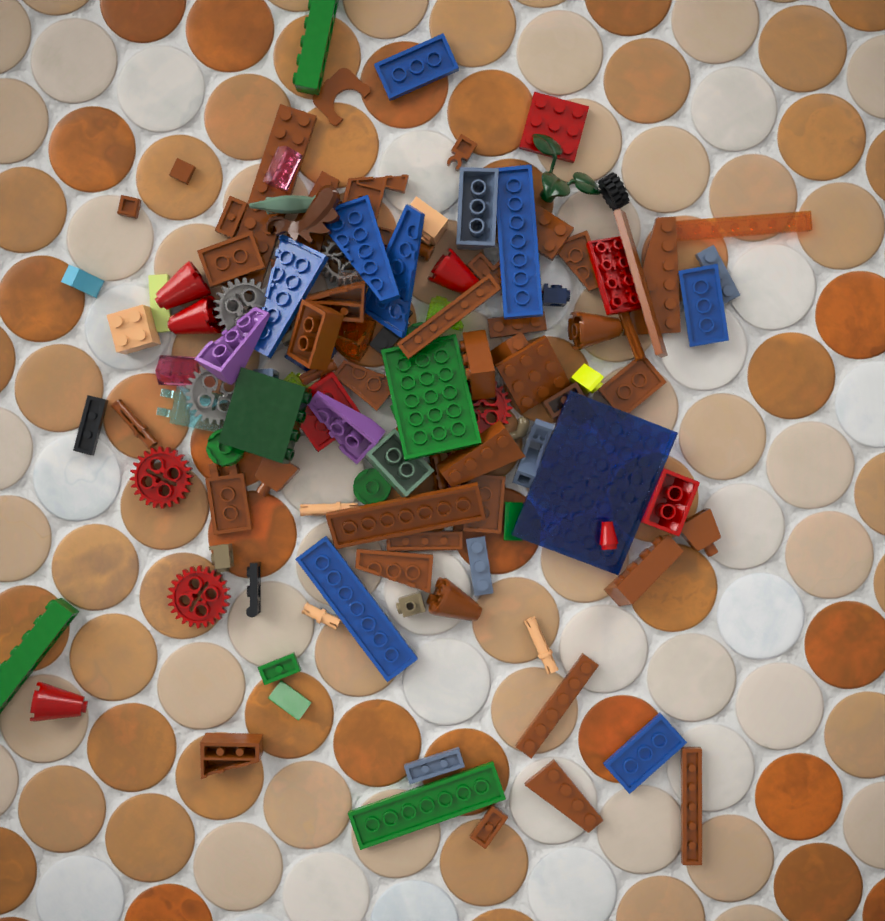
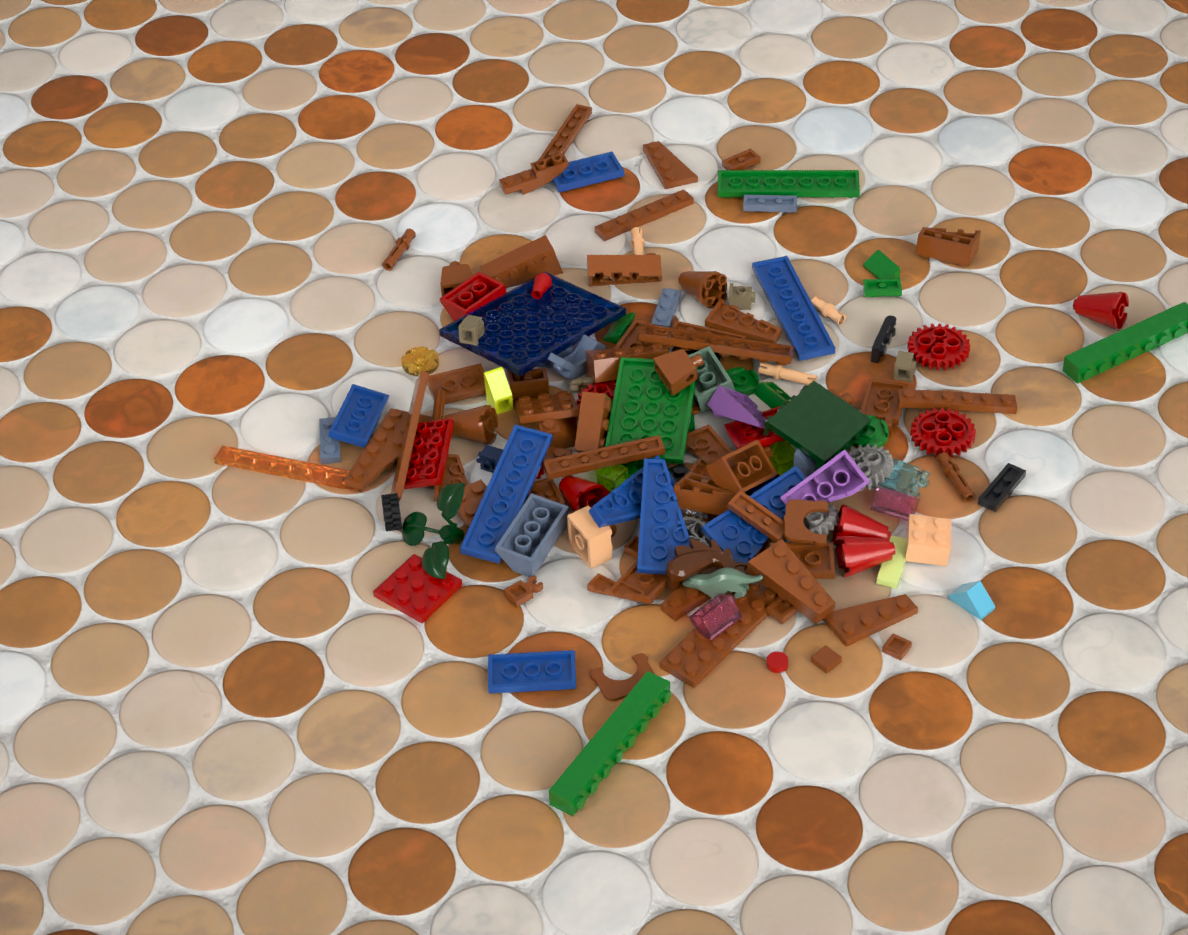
camera: 155 degrees left, 45 degrees down
none -> dark orange pin [382,228,416,271]
none -> clear yellow tile [401,346,439,376]
none -> dark tan brick [458,315,484,346]
none -> dark orange slope [499,153,569,195]
none -> dark orange wedge [587,253,662,287]
none -> dark orange torso [653,349,704,396]
none -> dark orange plate [727,490,785,542]
none -> dark orange wedge [746,539,835,624]
none -> green slope [755,382,791,409]
none -> red tile [766,651,788,673]
none -> dark orange piece [783,499,828,546]
none -> dark orange wing [823,594,918,647]
none -> dark orange plate [897,389,1017,414]

